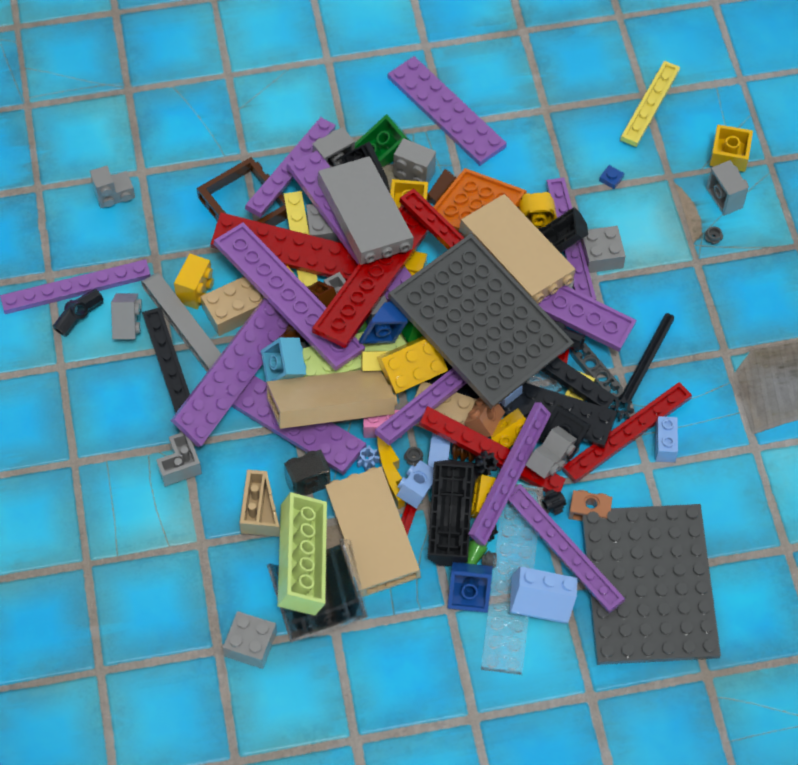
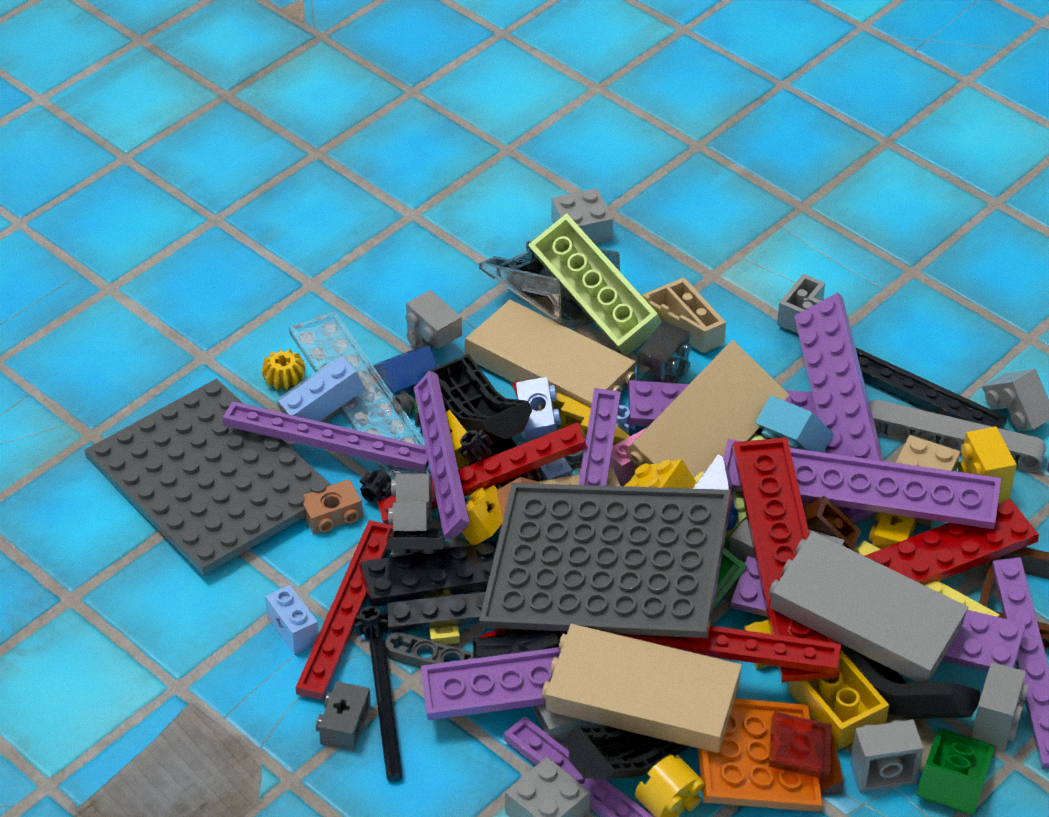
camera: 145 degrees right, 15 degrees down
none -> yellow gear [262,349,306,391]
none -> dark grey brick [316,681,371,751]
none -> light grey brick [405,290,462,349]
none -> clear red plate [769,712,832,780]

